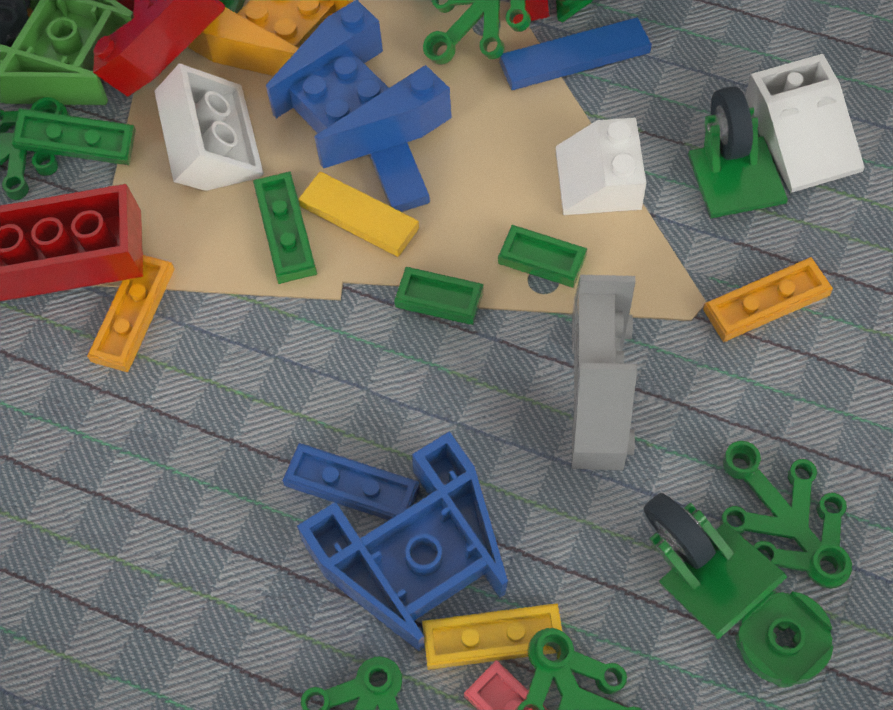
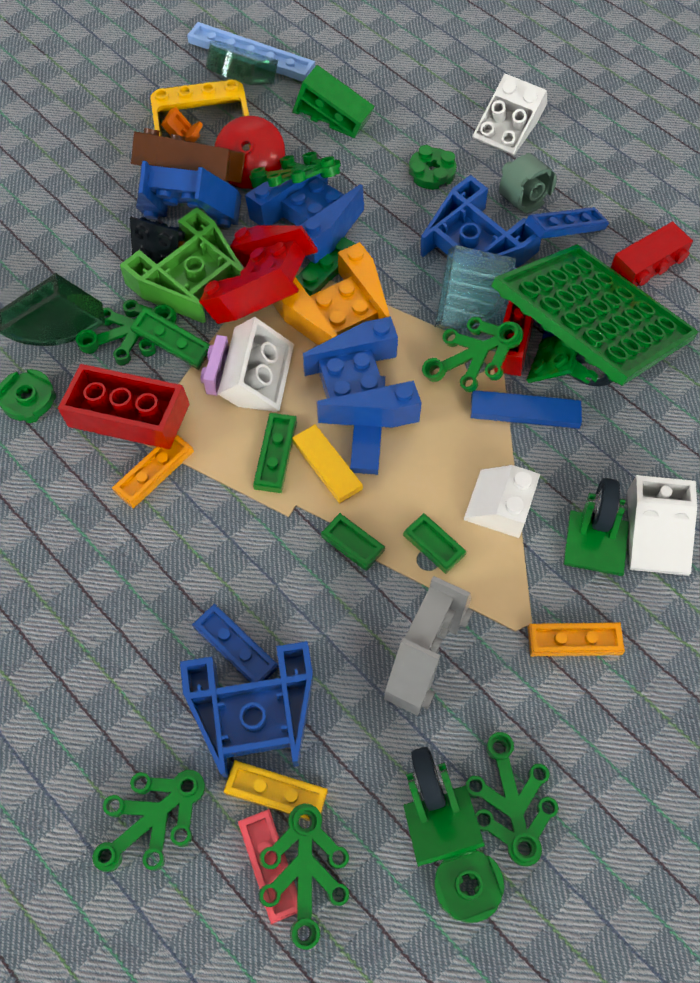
camera: 20 degrees right, 0 degrees up
none -> lavender plate [201,335,229,396]

